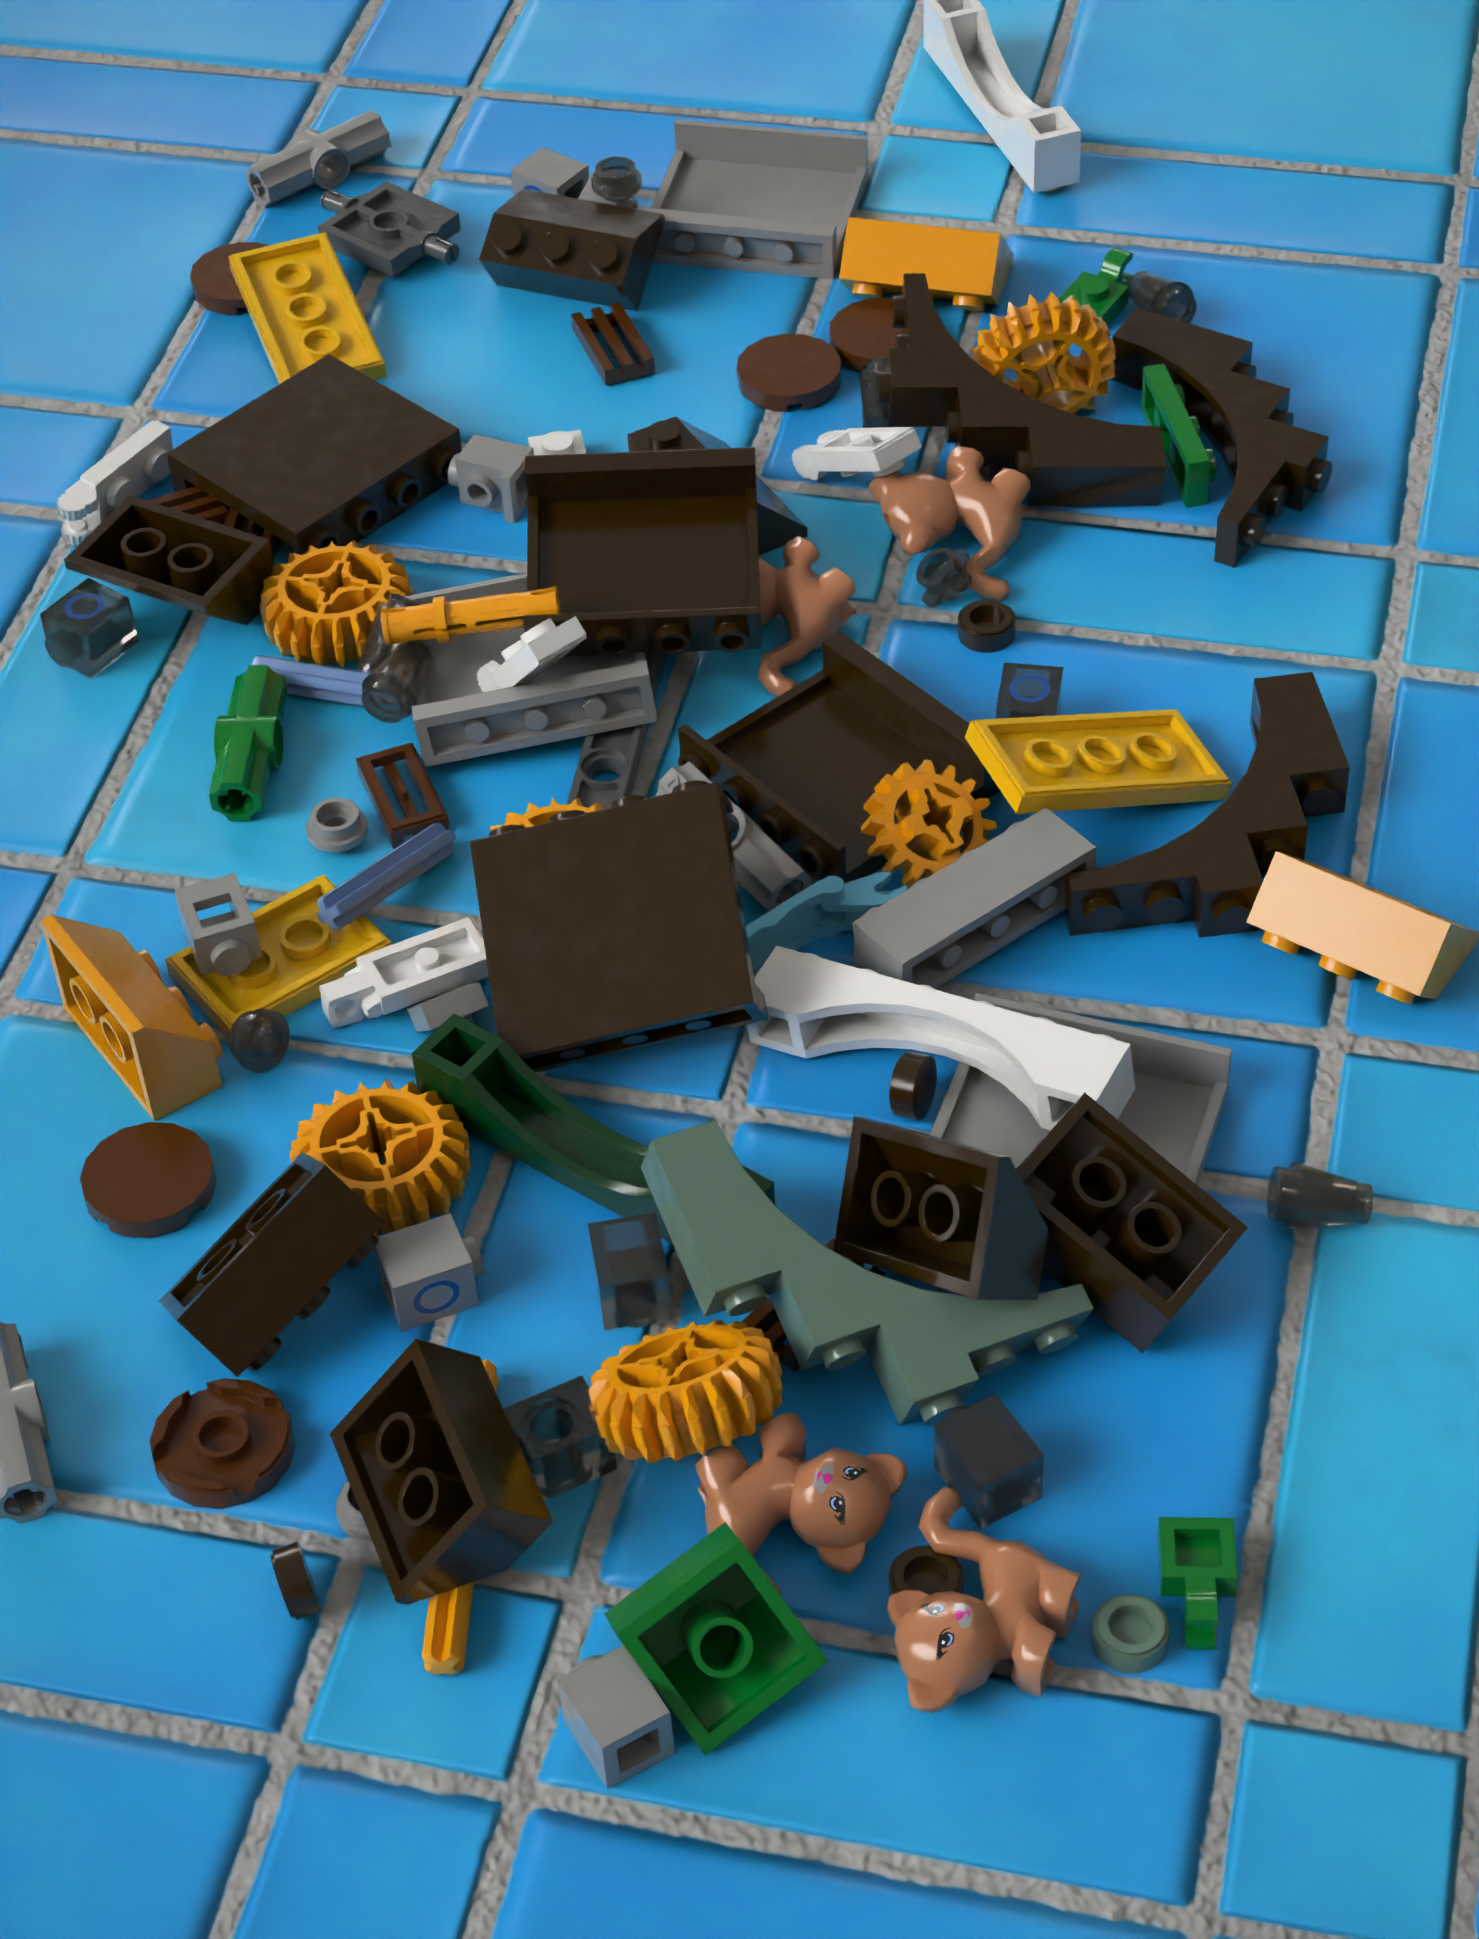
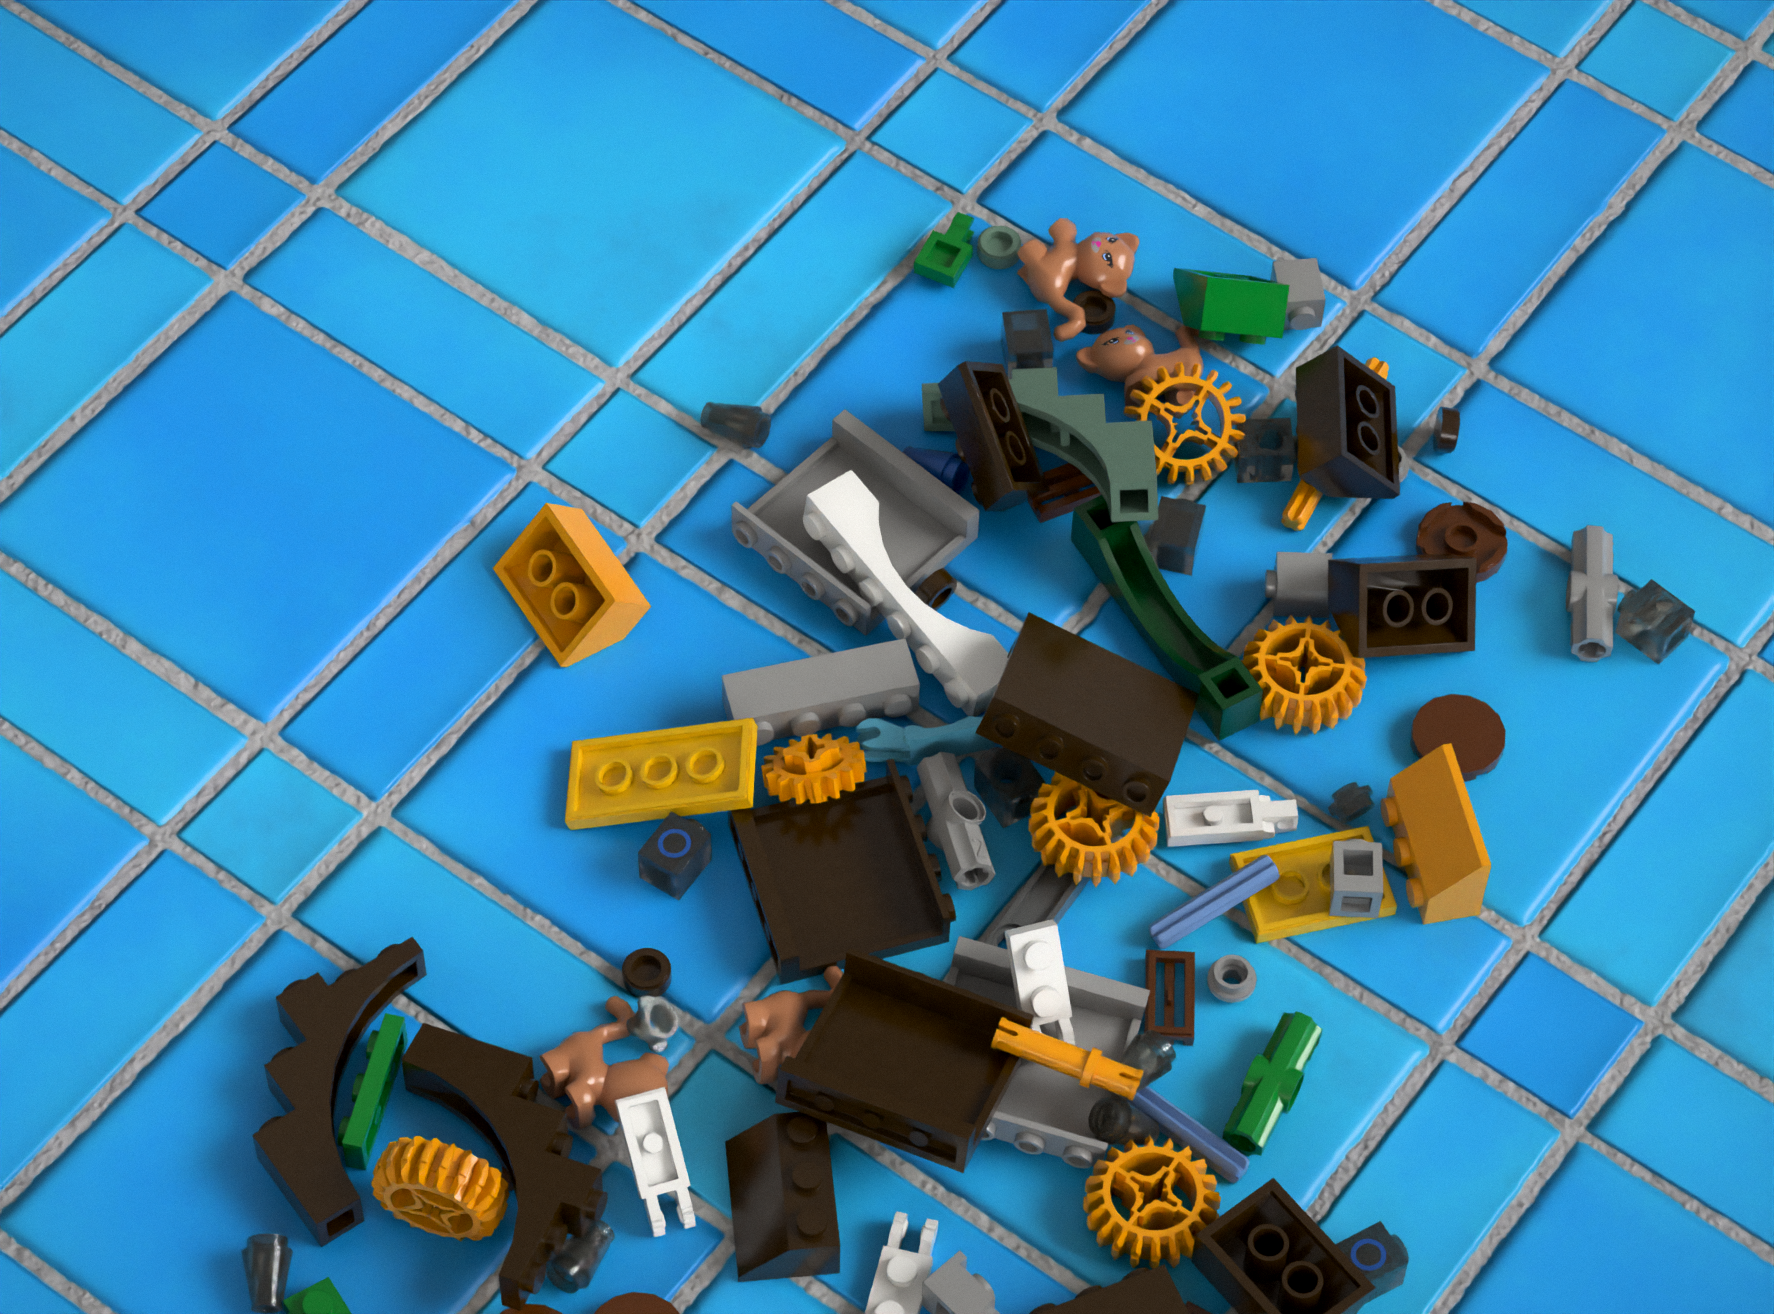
camera: 160 degrees left, 10 degrees up
light grey plate [407,982,489,1032] -> none
dark brown slope [1016,1093,1248,1353] -> none
dark brown arch [1065,672,1350,938] -> none

